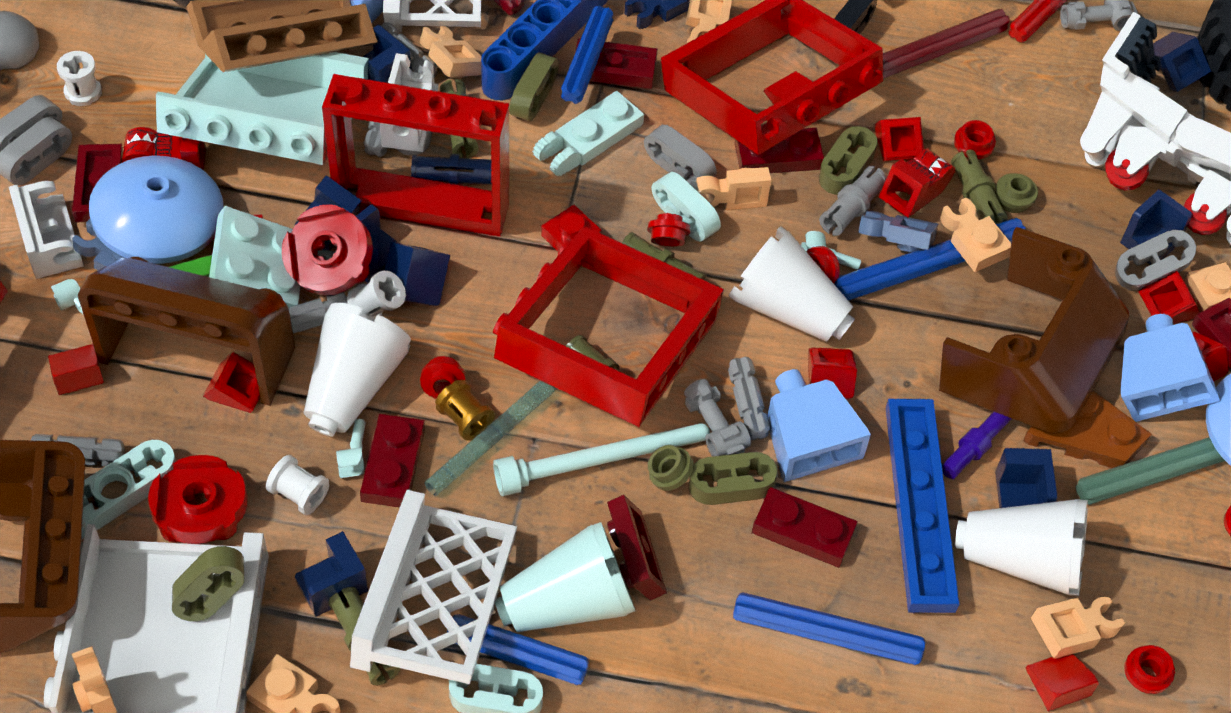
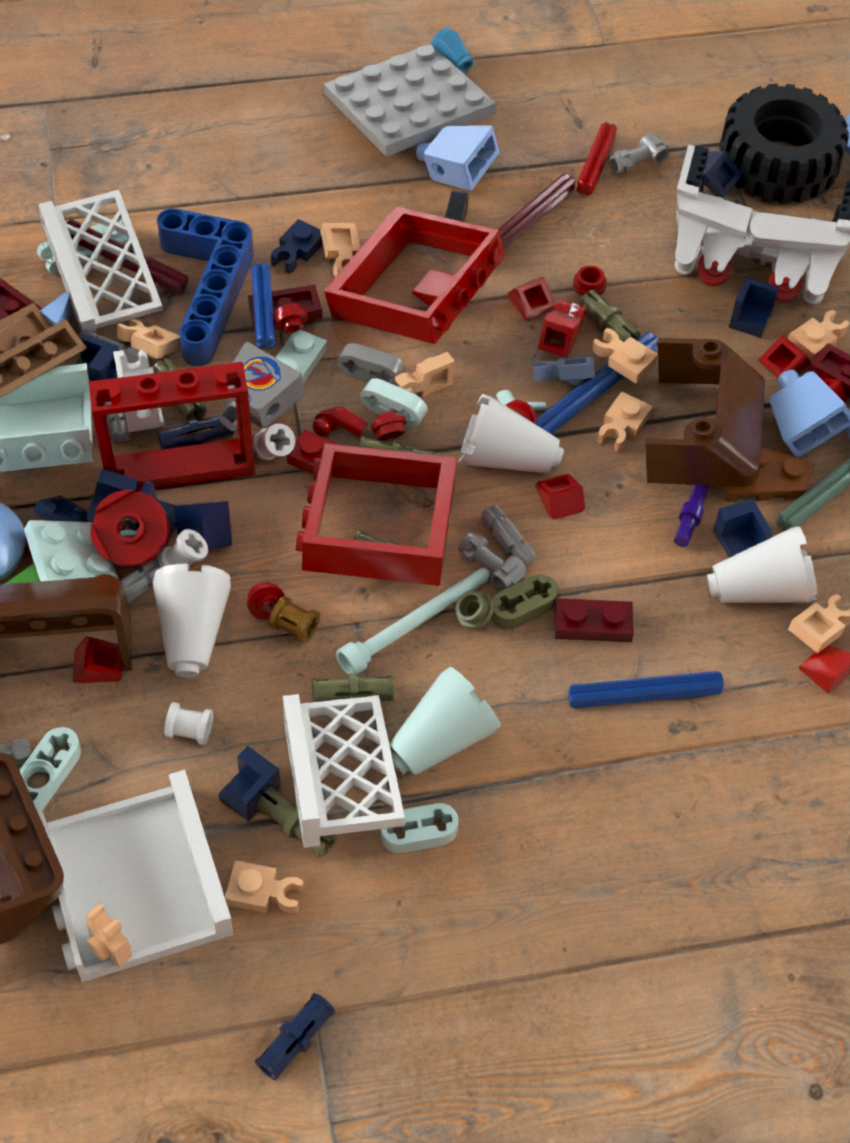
camera: 20 degrees left, 0 degrees up
red plate [148,455,247,544] -> none
olive beam [172,546,244,621] -> none
light aqua hand [336,419,366,478] -> none
dark red plate [360,414,425,508] -> none
clear light blue bar [424,380,557,496] -> none
blue axle [447,614,589,685] -> none
olive beam [509,52,559,122] -> none
dark red plate [607,495,667,601] -> none
dark red plate [734,128,824,173] -> none
light blue torso [767,369,871,482] -> none
olive beam [819,126,877,195] -> none
light grey pin [819,166,887,236] -> none
blue plate [885,399,959,613] -> none
olive plate [995,173,1038,213] -> none
light grey beam [1115,230,1196,291] -> none
none -> dark blue tile [34,495,88,522]
none -> light grey torso [219,341,305,431]
none -> white bush [252,424,295,460]
none -> red plate [274,303,308,334]
none -> red arm [312,407,368,438]
none -> olive pin [312,674,394,702]
none -> light nougat plate [597,391,653,452]

